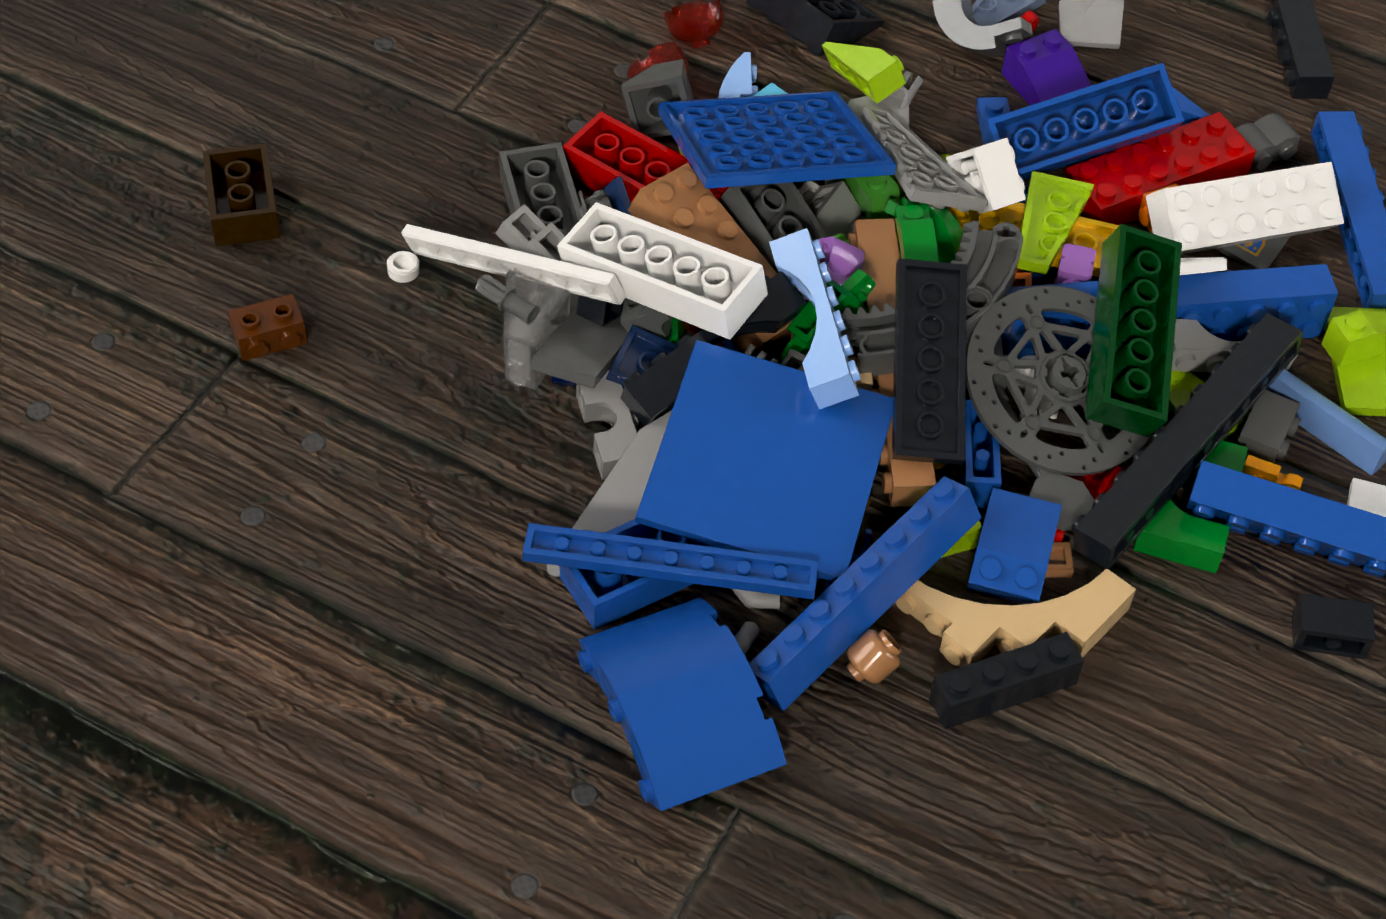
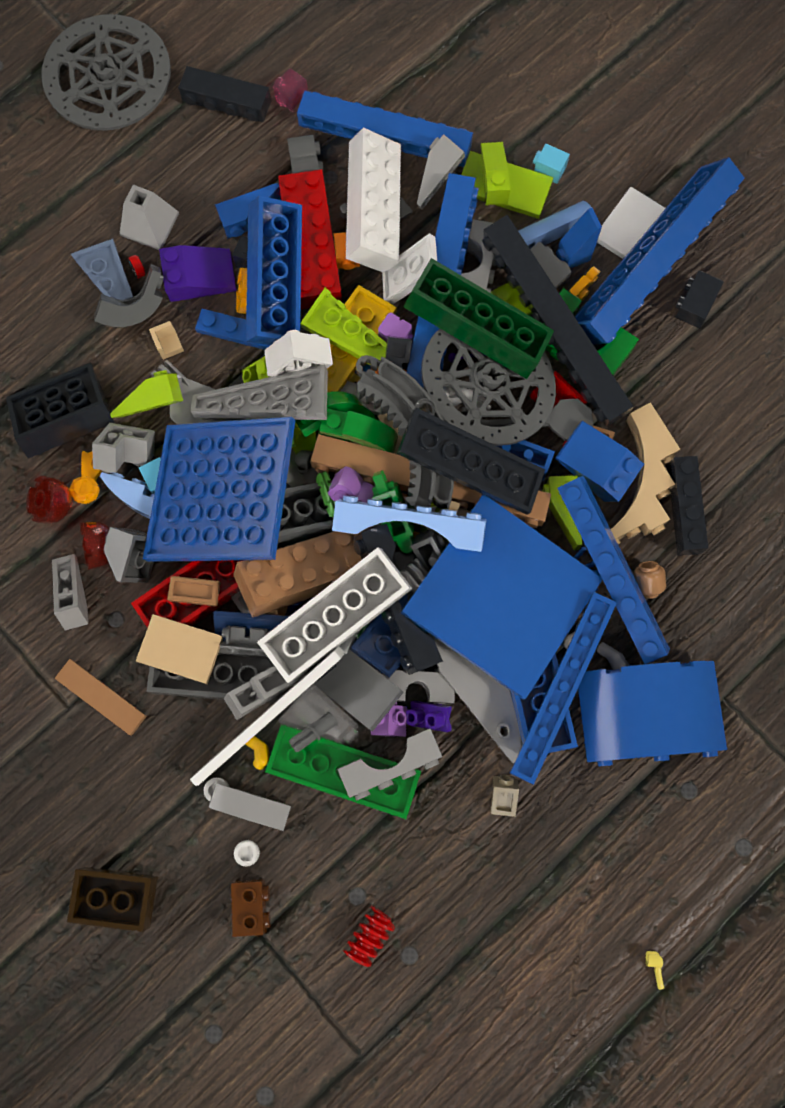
camera: 65 degrees left, 25 degrees up
none -> light grey slope [52,554,88,630]
none -> medium nougat tile [55,659,147,736]
none -> light orange piece [69,451,102,504]
none -> light grey brick [92,423,155,473]
none -> tan tile [136,615,224,684]
none -> tan panel [149,321,184,360]
none -> medium nougat tile [167,576,221,606]
none -> light grey slope [208,783,291,831]
none -> white tile [234,840,260,866]
none -> yellow arm [245,736,270,770]
none -> green plate [265,725,421,819]
none -> clear pink brick [273,68,308,111]
none -> light grey arch [338,729,442,800]
none -> red piece [343,905,395,967]
none -> medium lavender brick [371,702,407,737]
none -> black plate [385,336,412,370]
none -> dark purple hips [406,701,451,732]
none -> light grey slope [417,134,465,209]
none -> dark tan bracket [490,775,519,817]
none -> blue slope [556,208,602,268]
none -> light yellow hand [646,951,664,990]

